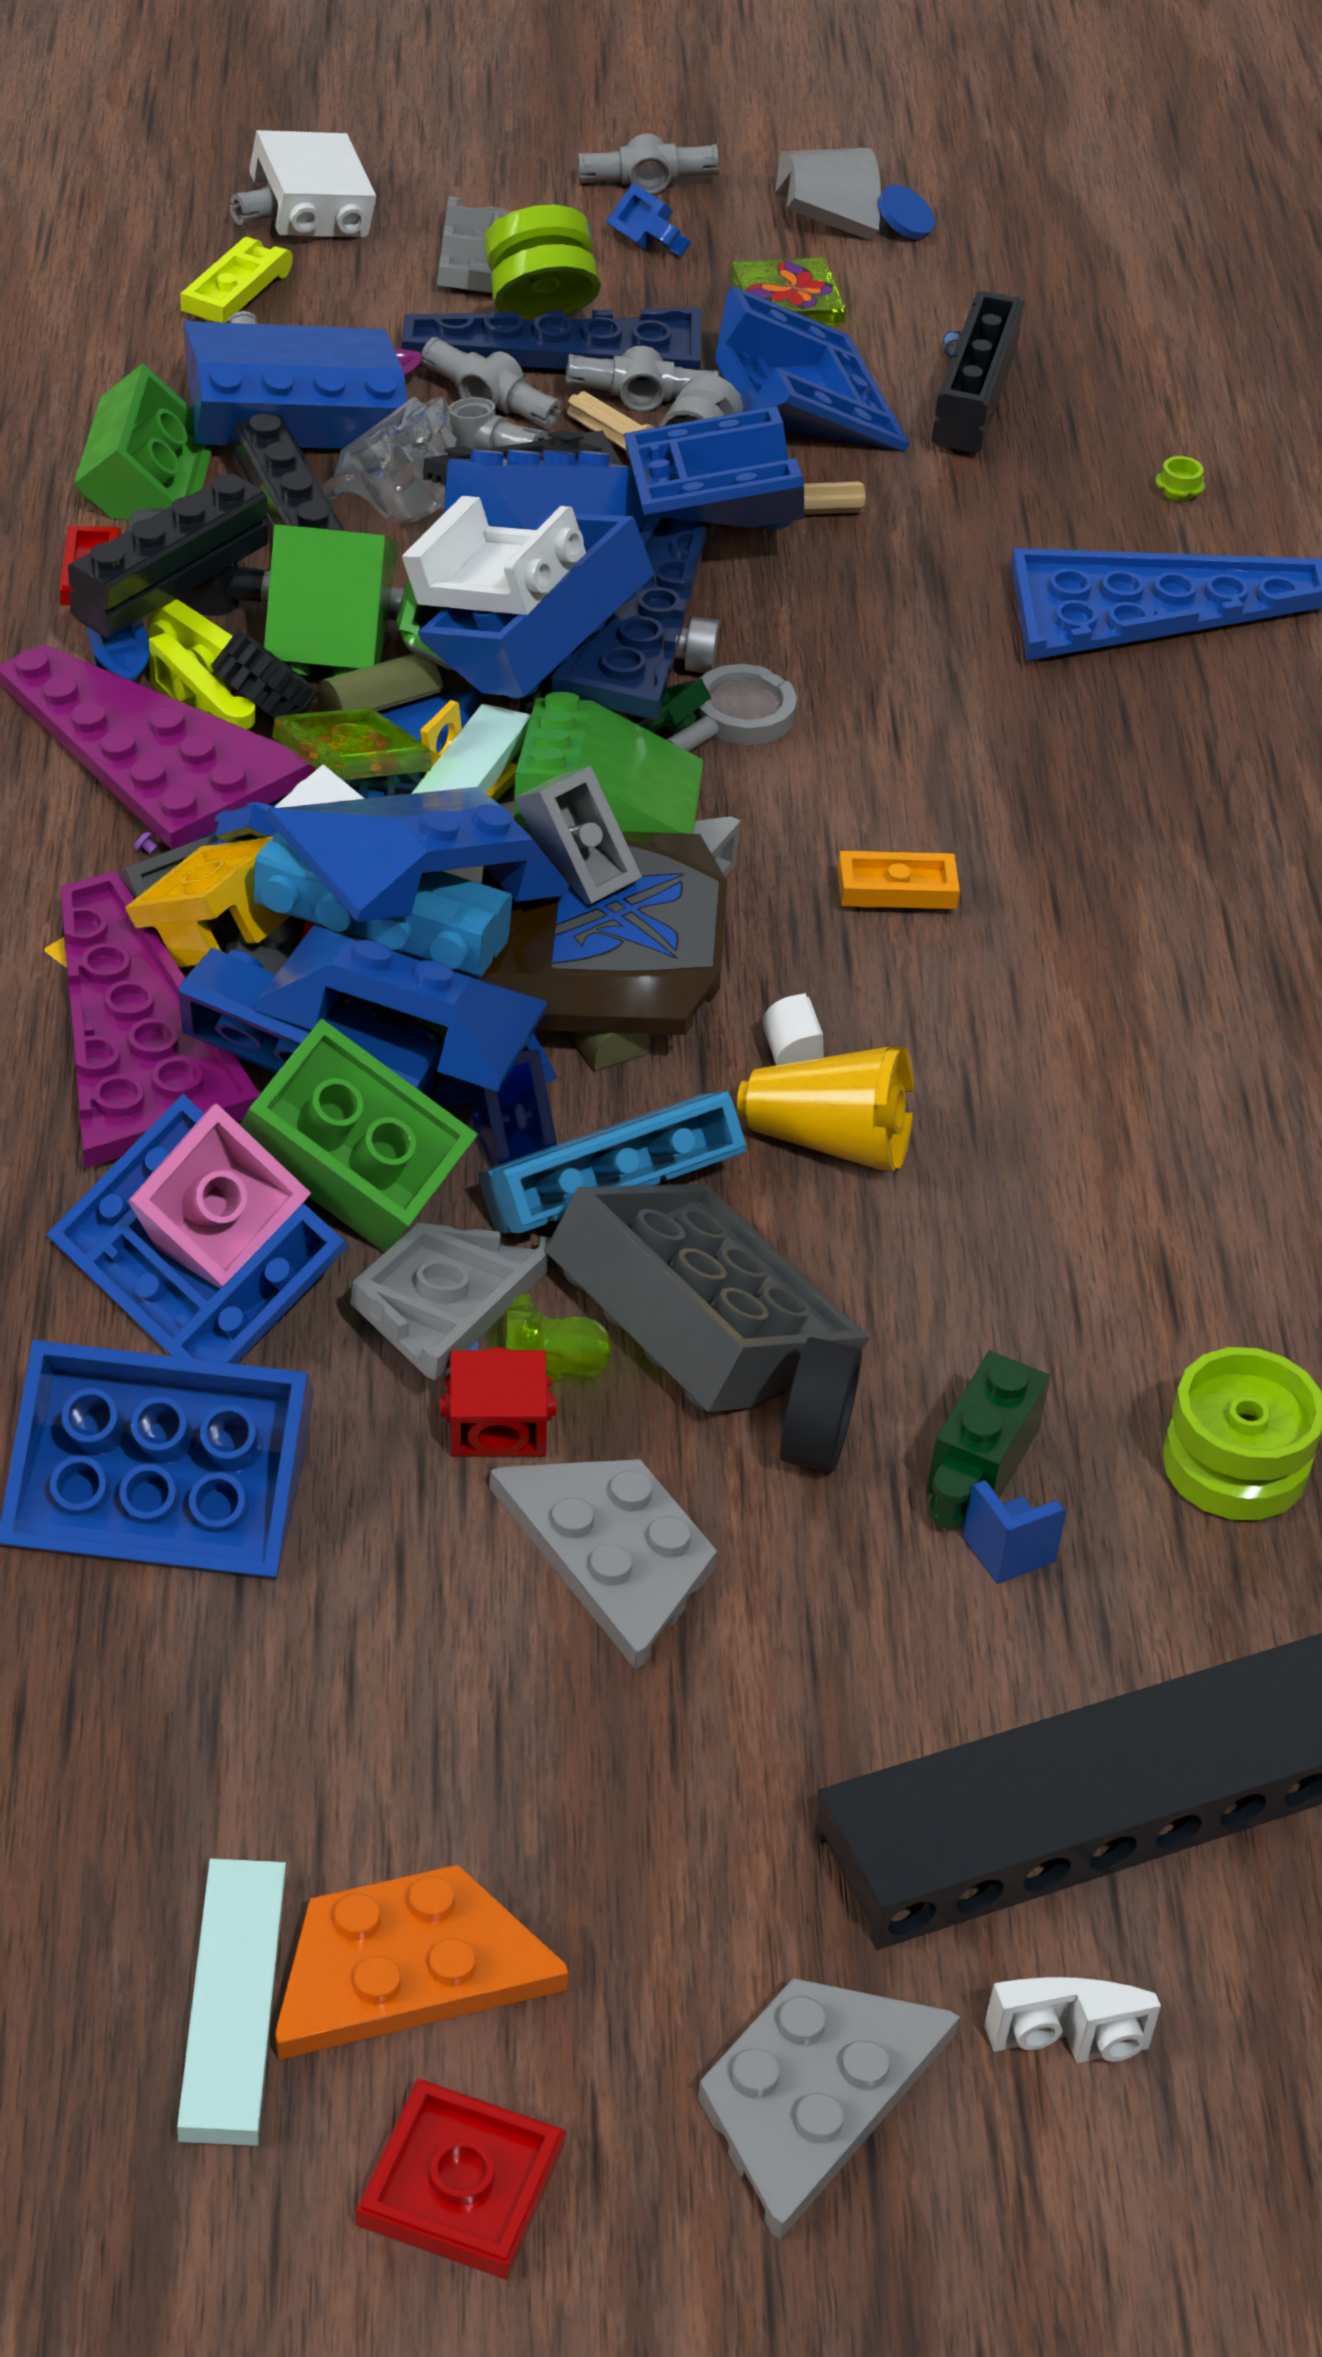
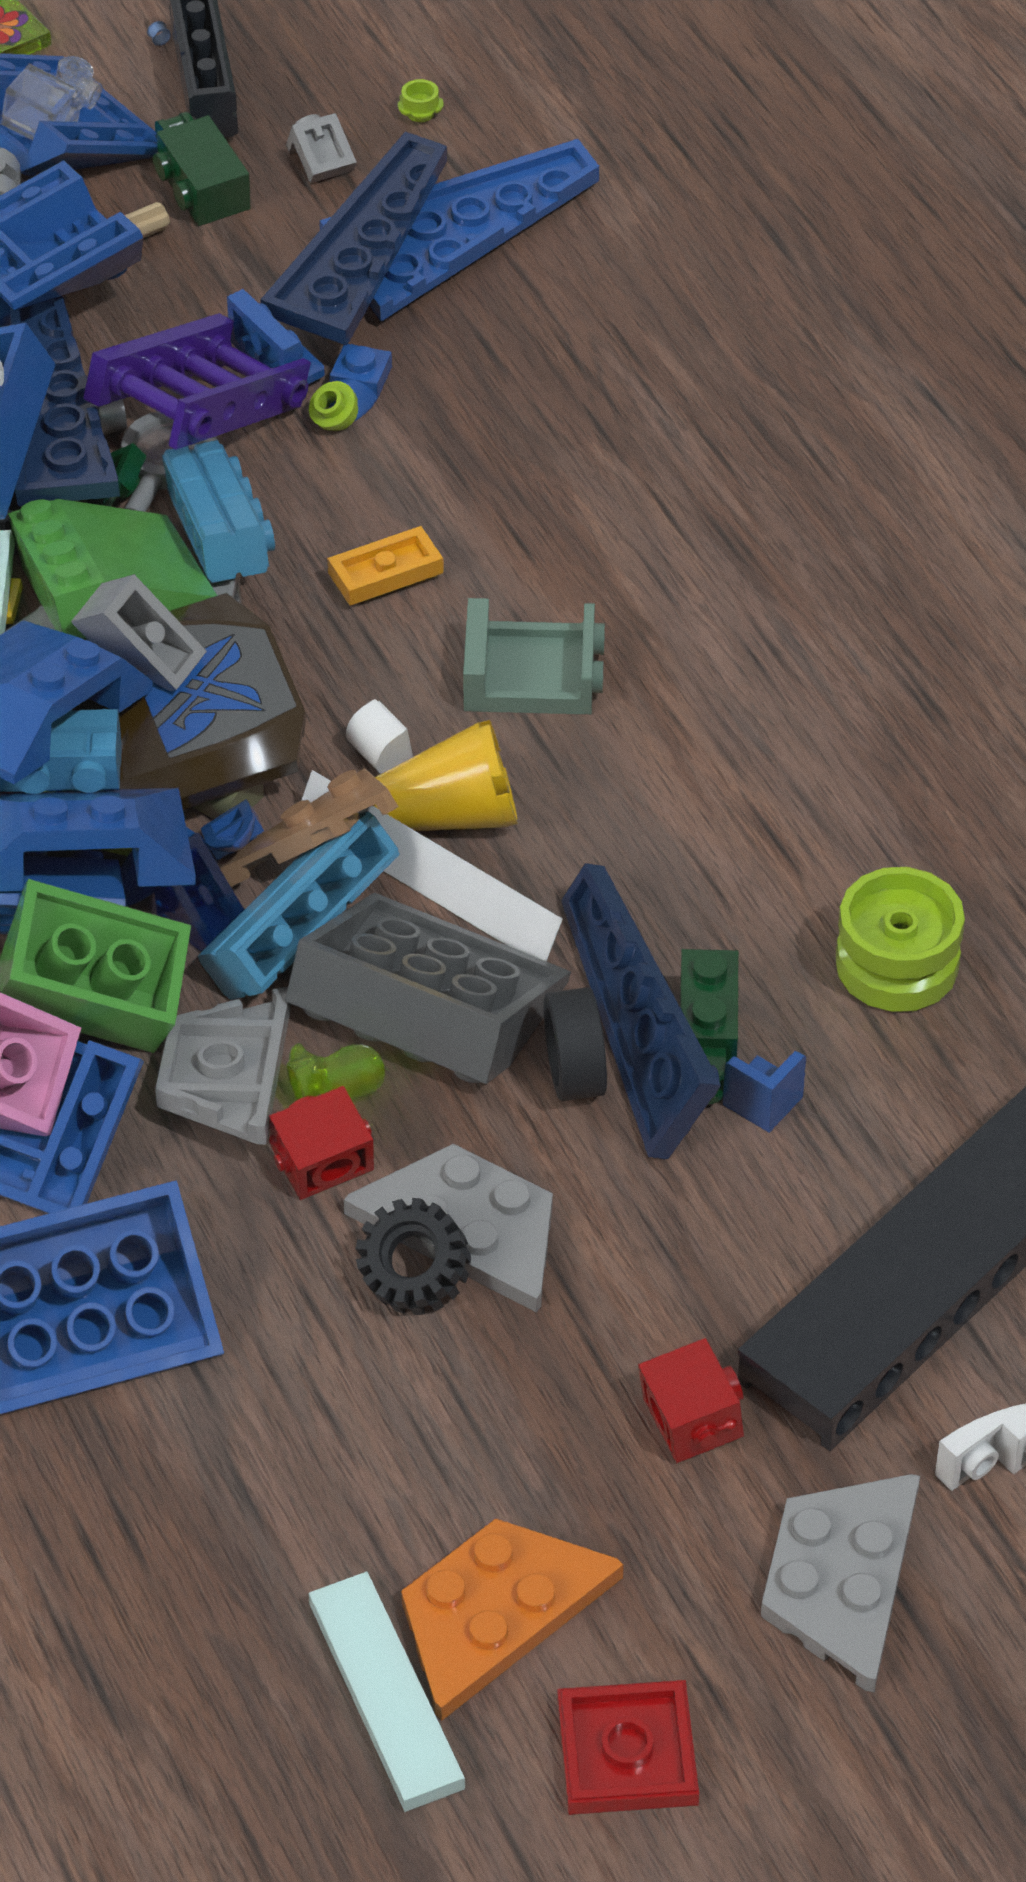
camera: 20 degrees left, 5 degrees up
none -> clear brick [1,56,103,140]
none -> dark purple fence [83,313,311,450]
none -> dark green brick [153,111,251,226]
none -> dark azure brick [162,440,275,583]
none -> blue plate [200,799,264,860]
none -> medium nougat wing [203,768,398,893]
none -> blue bracket [227,289,325,384]
none -> dark blue wing [260,132,447,345]
none -> light grey bracket [286,113,357,183]
none -> white sticker [301,770,562,961]
none -> lime plate [309,381,358,431]
none -> blue plate [329,344,392,422]
none -> black tyre [356,1198,471,1315]
none -> sand green panel [463,598,605,715]
none -> dark blue wing [561,863,721,1159]
none -> red head [638,1338,744,1464]

